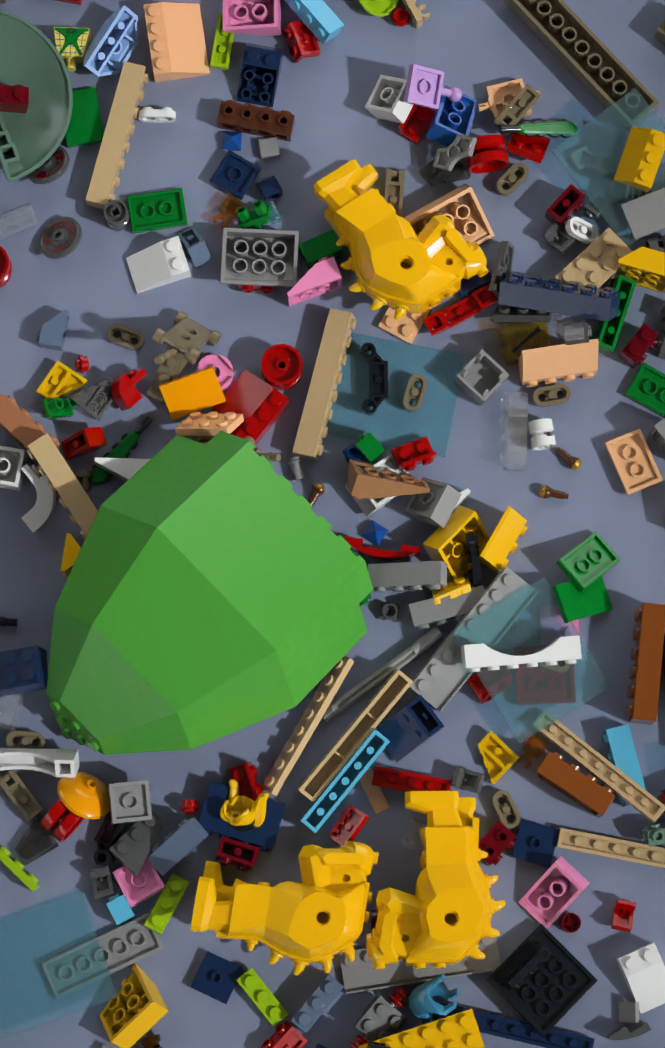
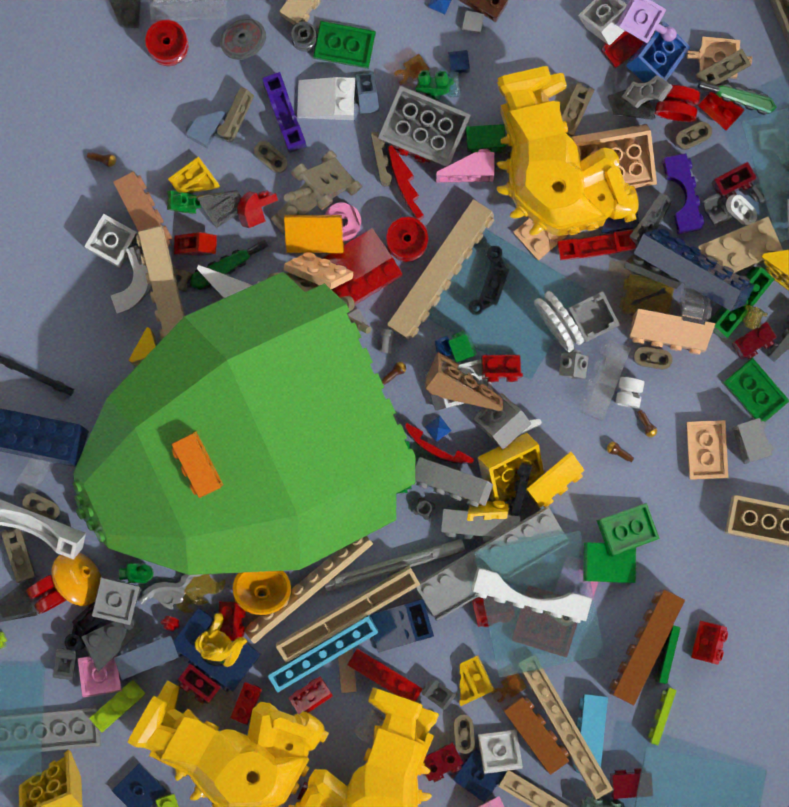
camera: 20 degrees right, 5 degrees up
red plate [75,355,89,374] -> none
medium azure brick [106,893,136,925] -> none
dark blue plate [209,150,261,201] -> none
dark tan plate [403,374,427,412] -> none
none -> green hips [119,563,154,583]
none -> piece [138,574,226,613]
none -> orange brick [171,431,224,498]
none -> dark tan plate [217,87,254,142]
none -> red bracket [230,682,262,725]
none -> light orange dish [233,571,291,615]
none -> dark purple arch [262,72,307,153]
none -> dark tan plate [371,132,392,187]
none -> red slope [388,145,424,221]
none -> white plate [478,729,523,774]
none -> white piece [534,291,584,352]
none -> light grey brick [559,350,589,379]
none -> dark purple arch [662,153,704,235]
none -> clear yellow brick [742,305,768,330]

